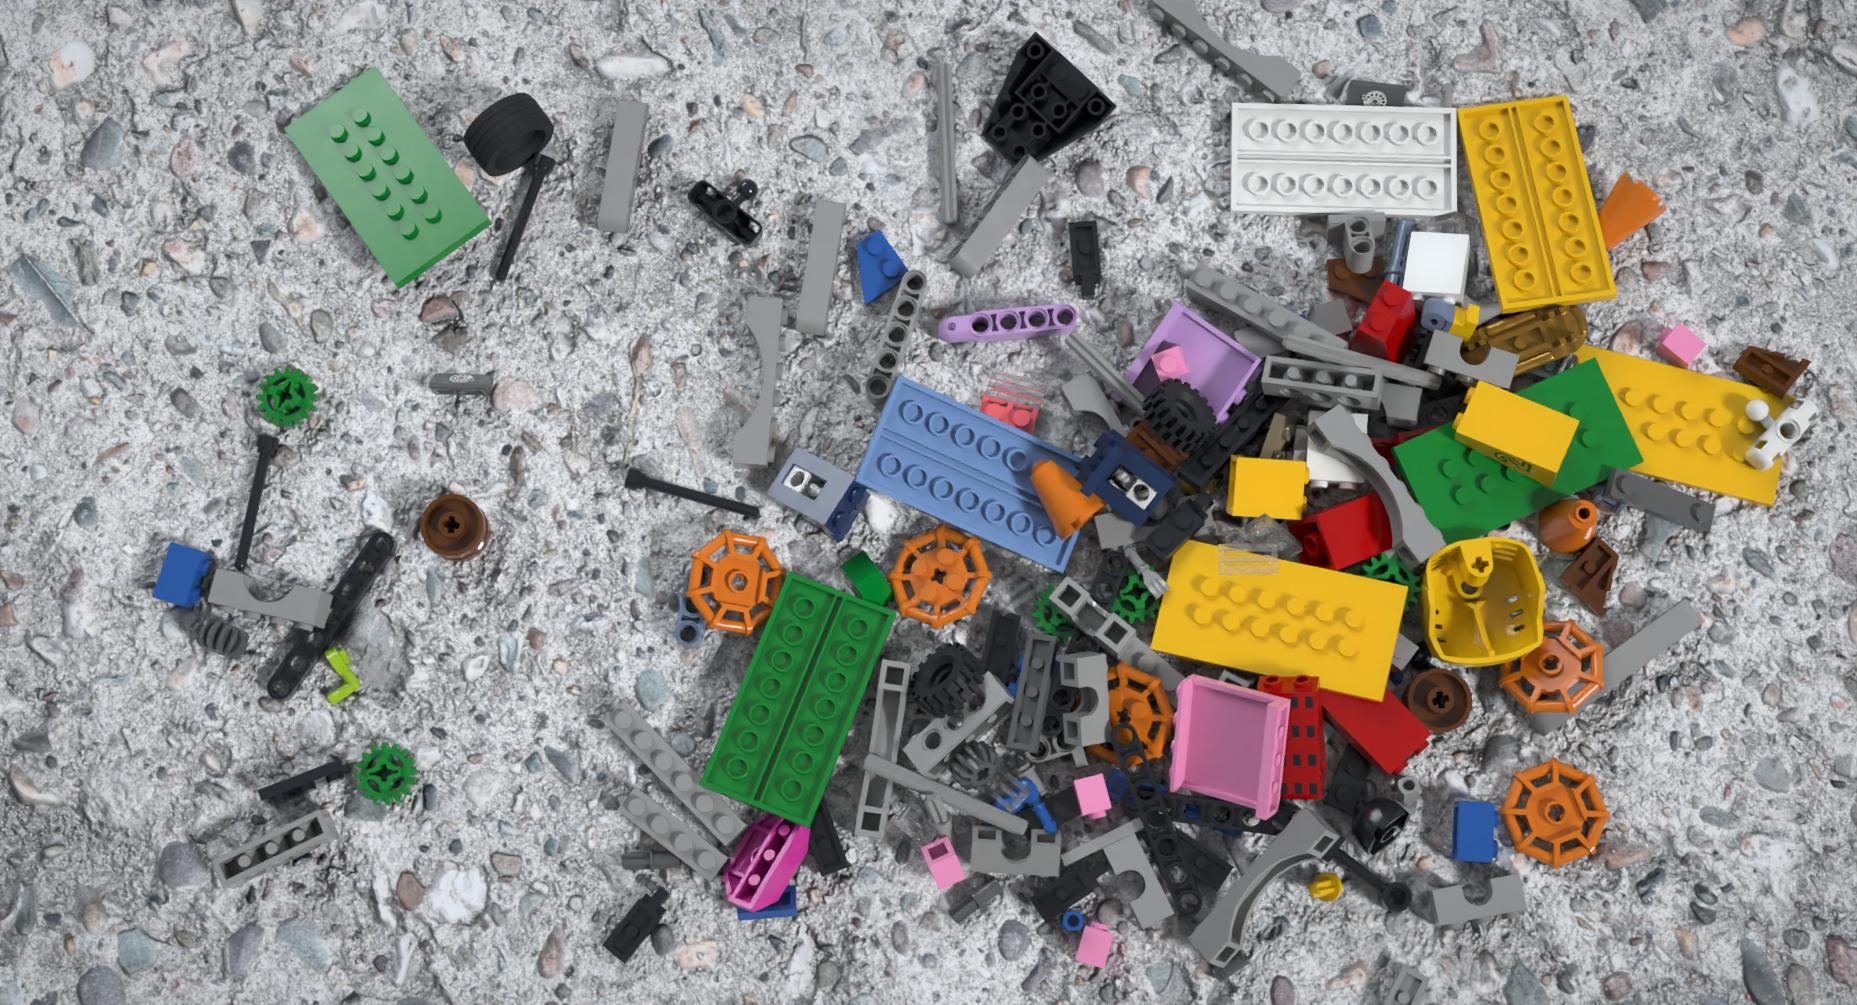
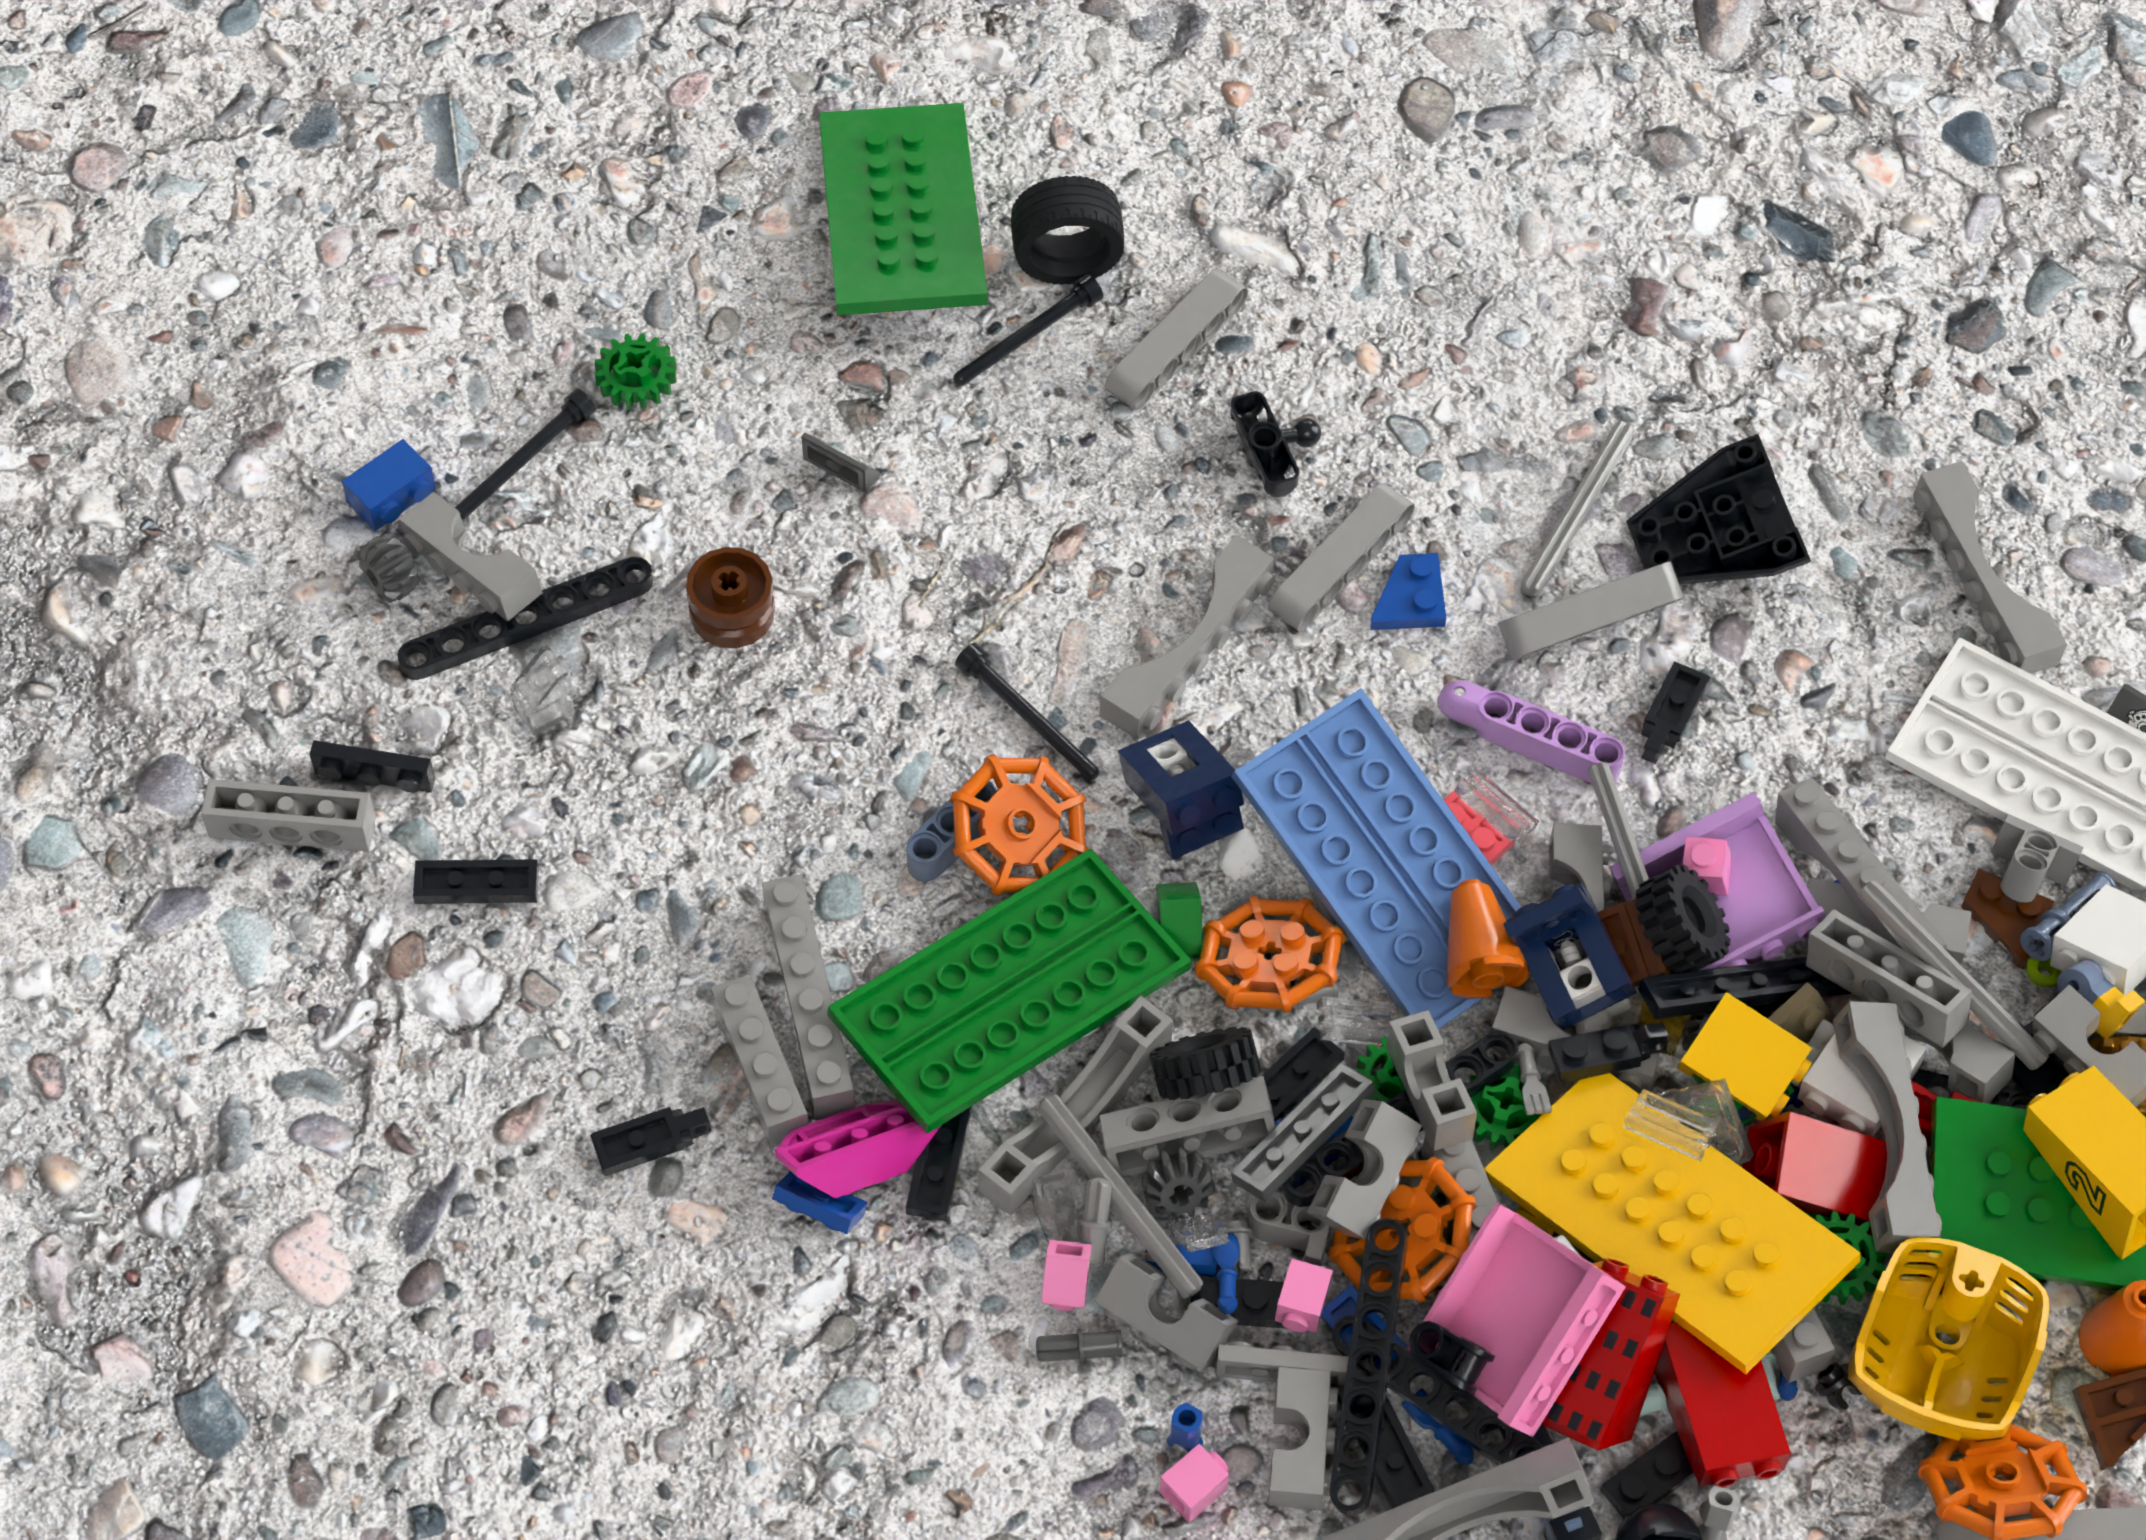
camera: 25 degrees right, 20 degrees down
lime plate [324,646,360,705] -> none
green gear [354,742,420,806] -> none
dark grey axle [622,849,681,872] -> none
light grey beam [865,269,928,405] -> none
black hinge [1030,861,1109,923] -> none
red slope [1348,279,1420,380] -> none
reddish brown wheel [1401,668,1472,736] -> none
none -> black plate [413,859,539,904]
none -> black piece [1409,1321,1496,1395]

